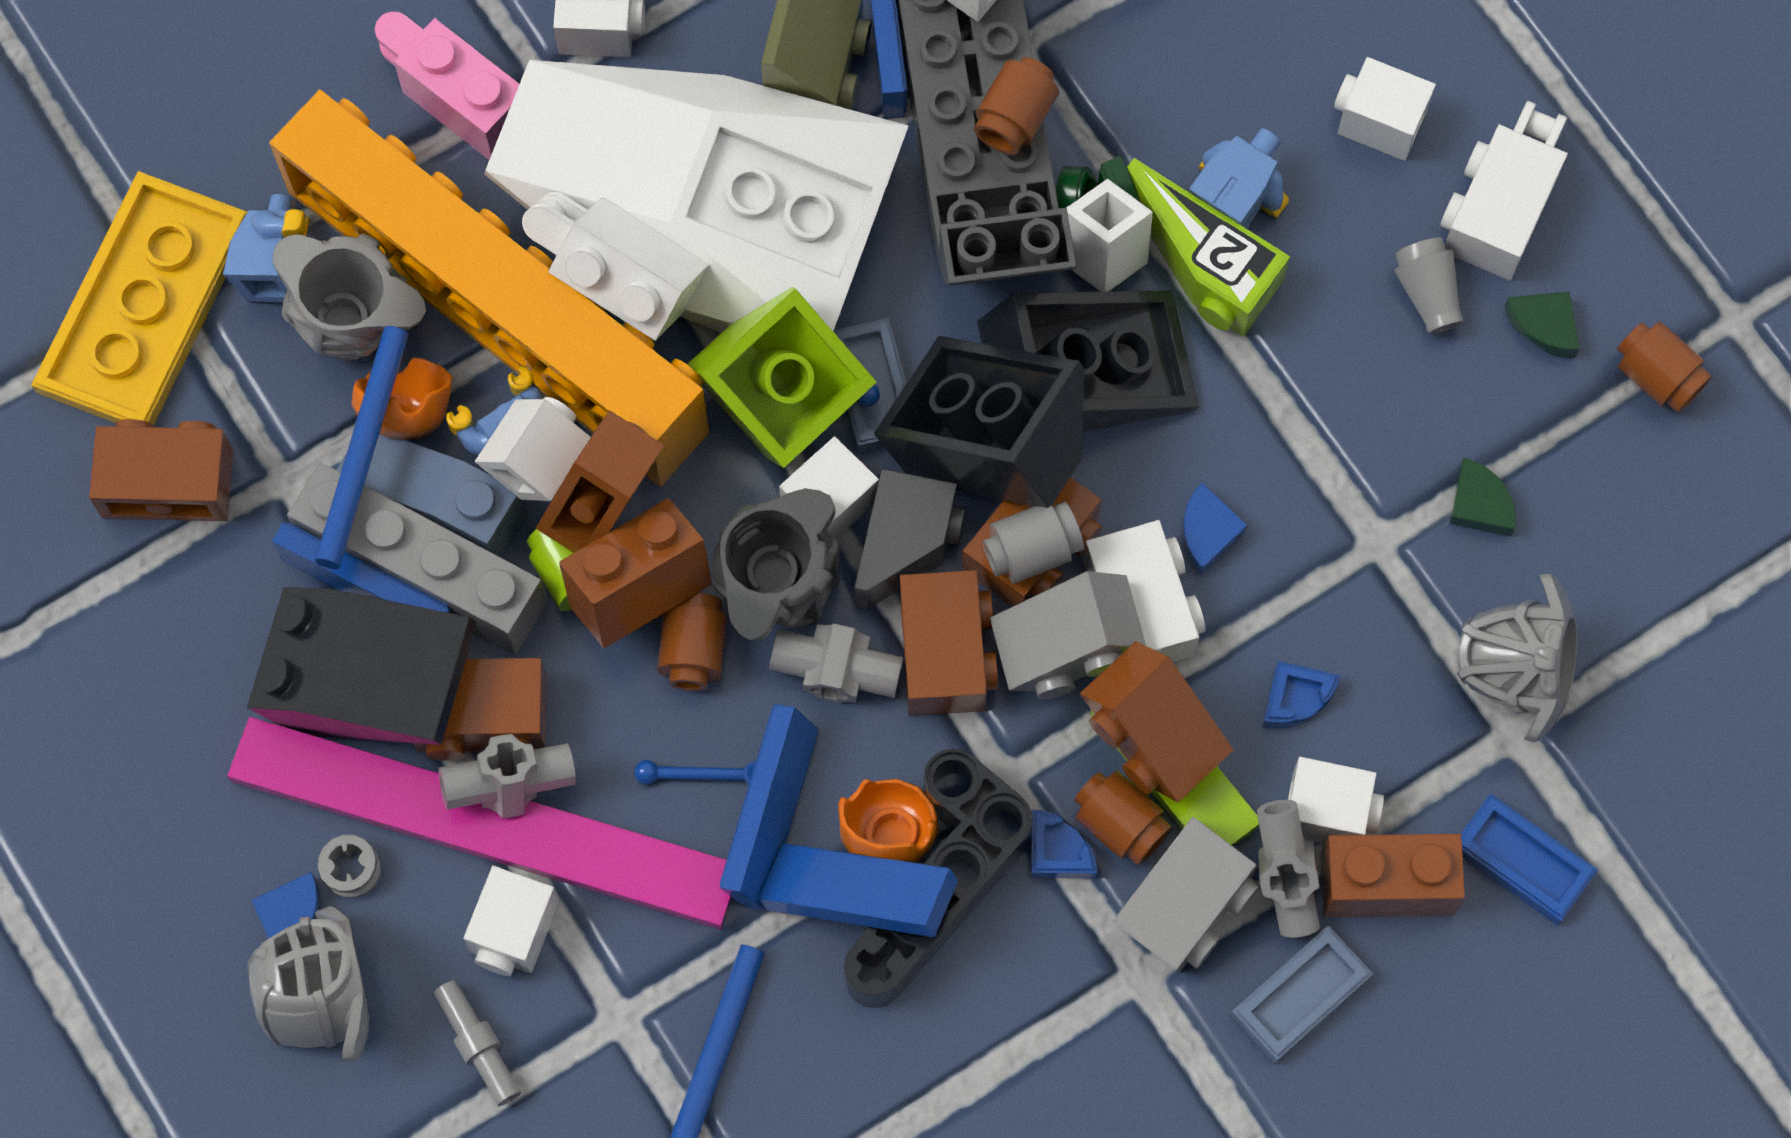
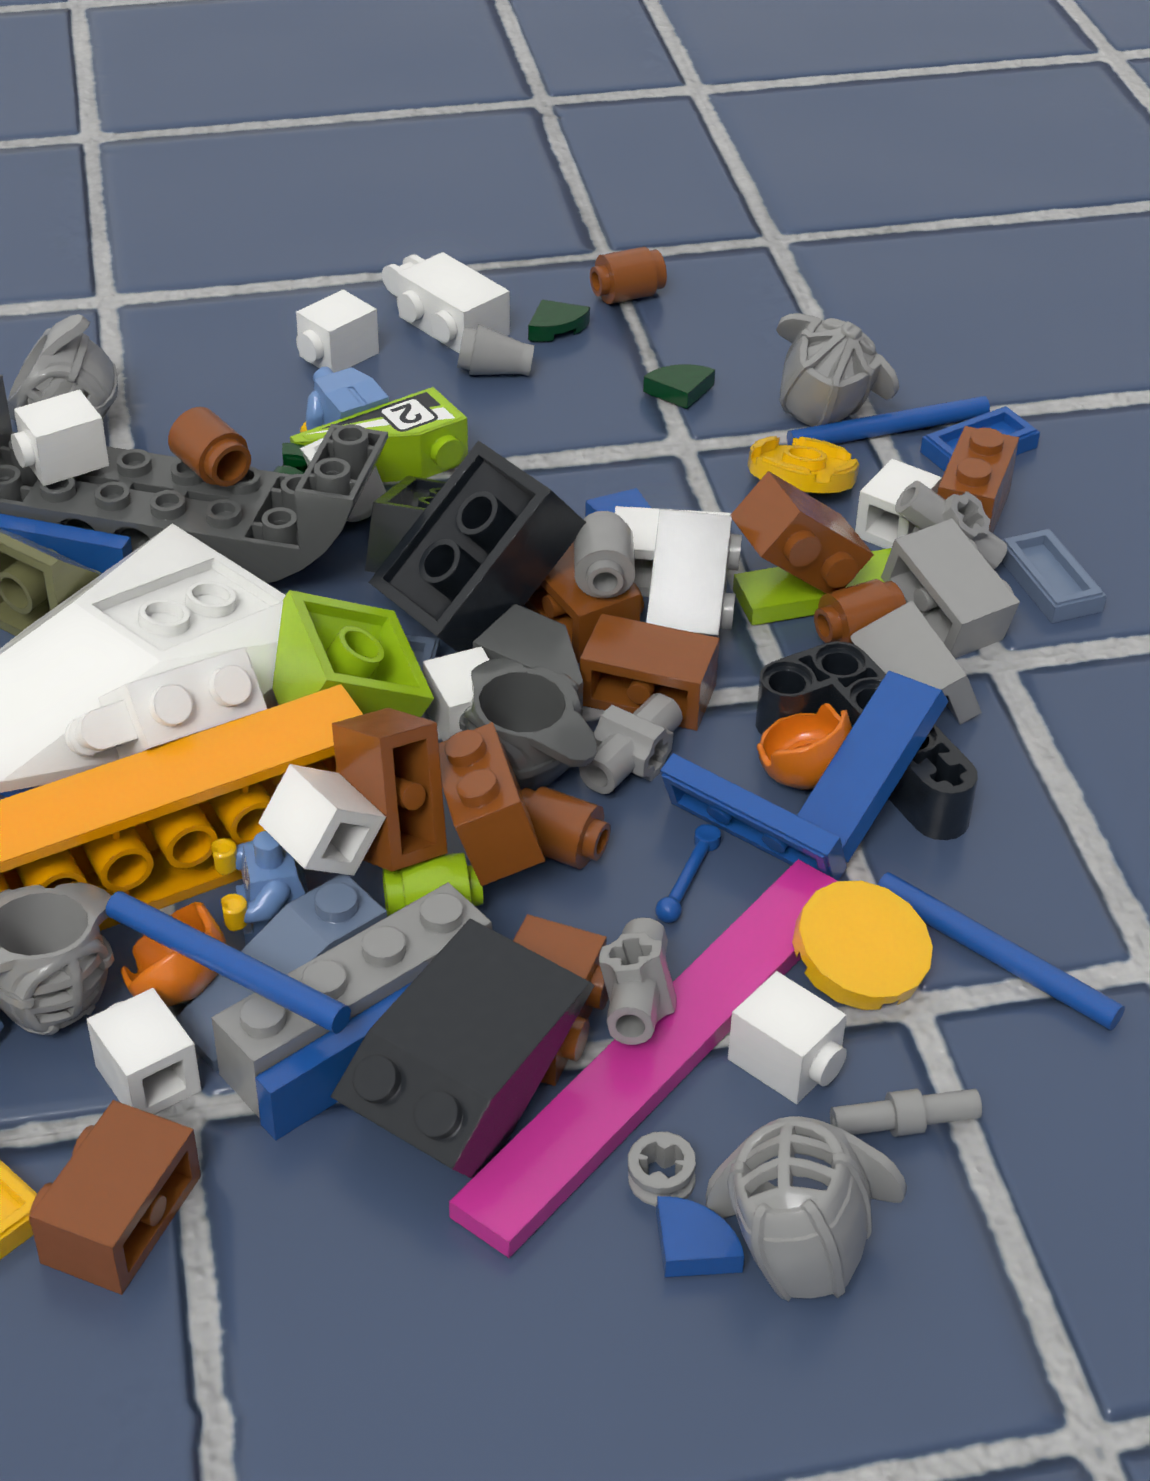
camera: 70 degrees left, 30 degrees down
none -> white brick [86,988,201,1114]
none -> yellow tile [747,436,859,493]
none -> blue bar [787,396,990,445]
none -> yellow tile [792,881,933,1010]
none -> light grey panel [851,600,982,725]

